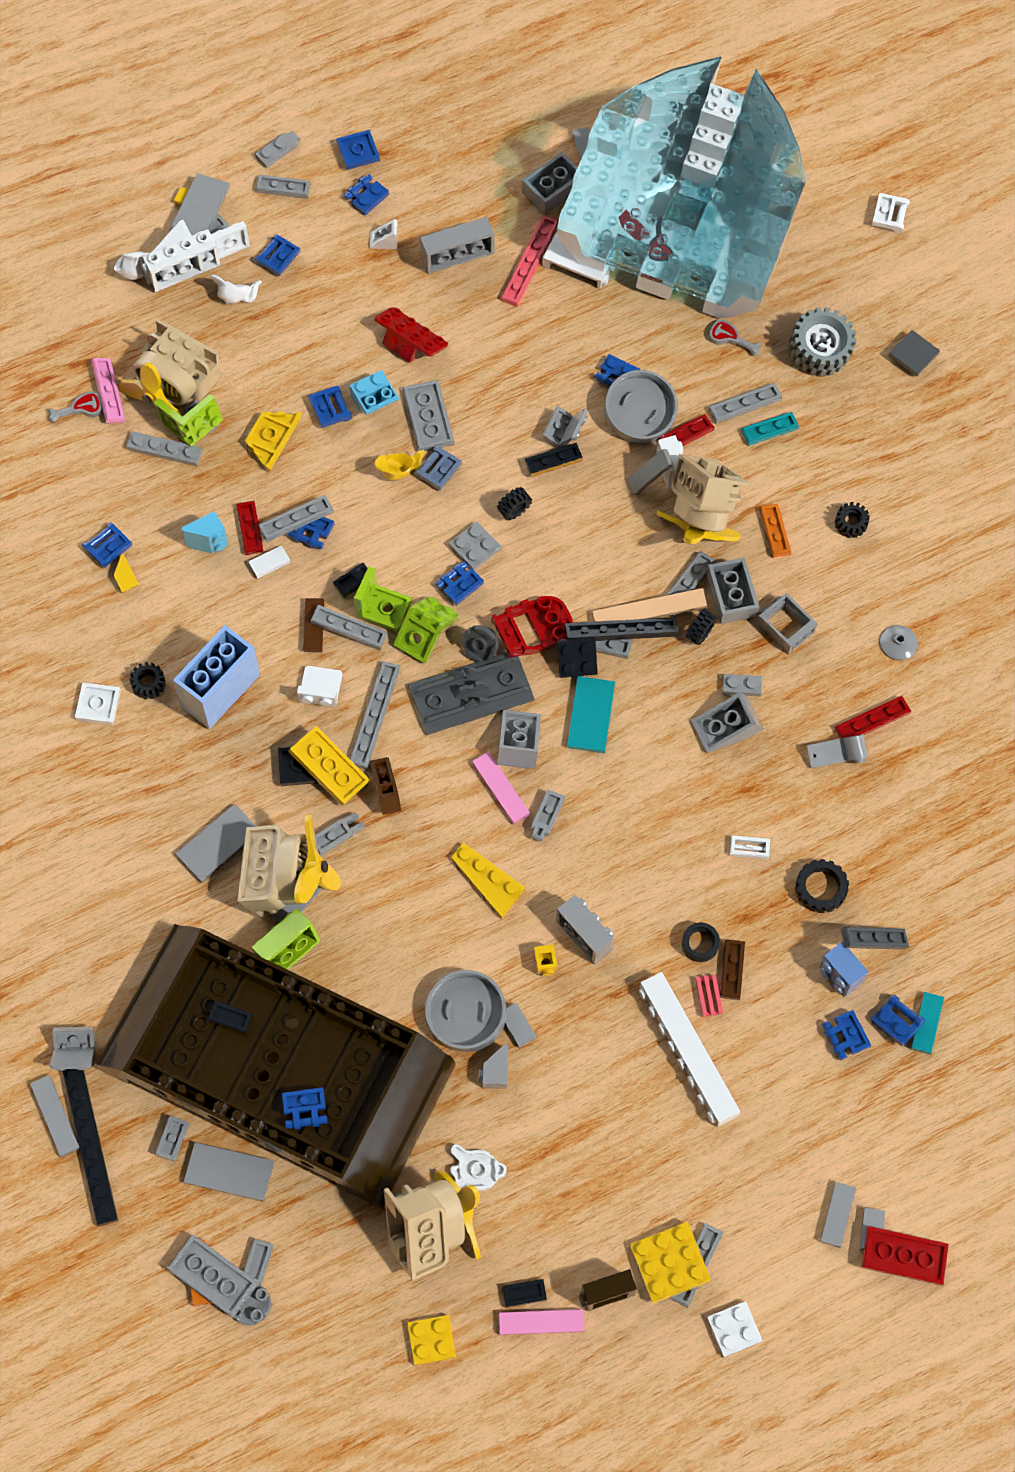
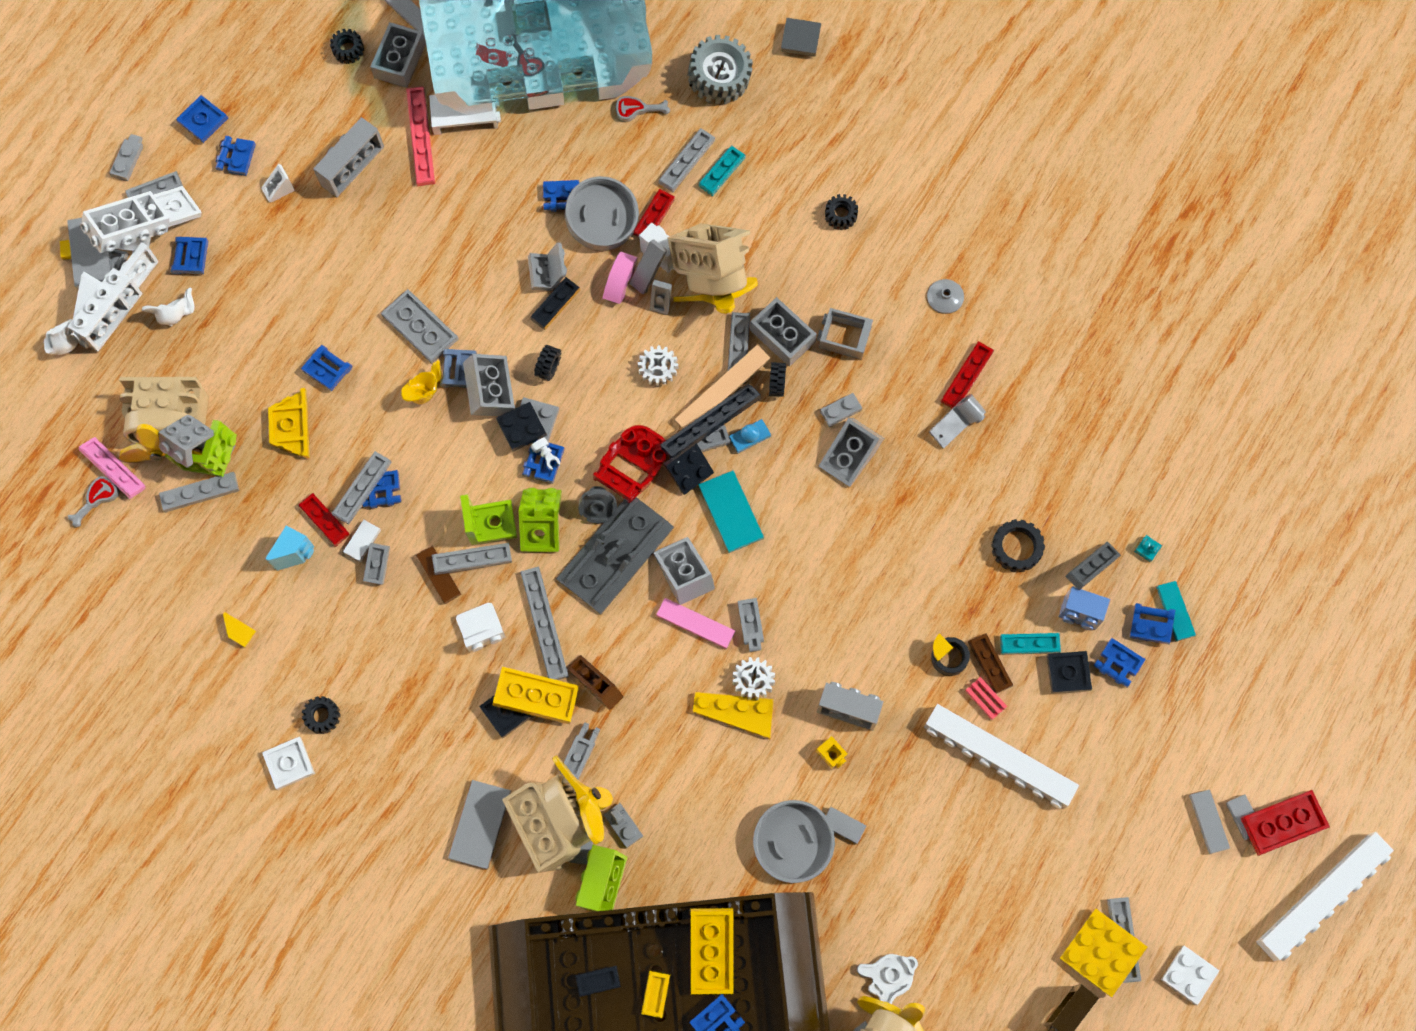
camera: 30 degrees left, 5 degrees up
blue plate [82,522,132,568] -> none
light blue brick [173,625,260,729] -> none
black tile [333,562,368,598] -> none
medium azure slope [350,370,399,415] -> none
red bracket [374,307,448,362] -> none
light grey slope [479,1044,508,1089] -> none
white tile [730,835,770,860] -> none
orange tile [759,503,791,558] -> none
none -> white wedge [80,186,202,253]
none -> light grey bracket [158,415,214,467]
none -> black tyre [330,29,364,64]
none -> light grey hinge [363,543,390,585]
none -> light grey brick [463,354,515,416]
none -> black plate [496,402,547,452]
none -> white piece [531,437,560,471]
none -> bright pink brick [603,252,638,304]
none -> light grey hinge [604,803,643,848]
none -> white gear [638,345,678,386]
none -> yellow tile [641,971,670,1018]
none -> light grey hinge [650,280,672,315]
none -> yellow plate [691,908,733,994]
none -> dark azure tile [729,419,771,453]
none -> white gear [733,657,775,700]
none -> yellow tile [933,633,953,661]
none -> teal tile [1000,633,1061,655]
none -> black plate [1046,651,1092,694]
none -> teal tile [1134,535,1162,562]
none -> white brick [1256,832,1394,961]

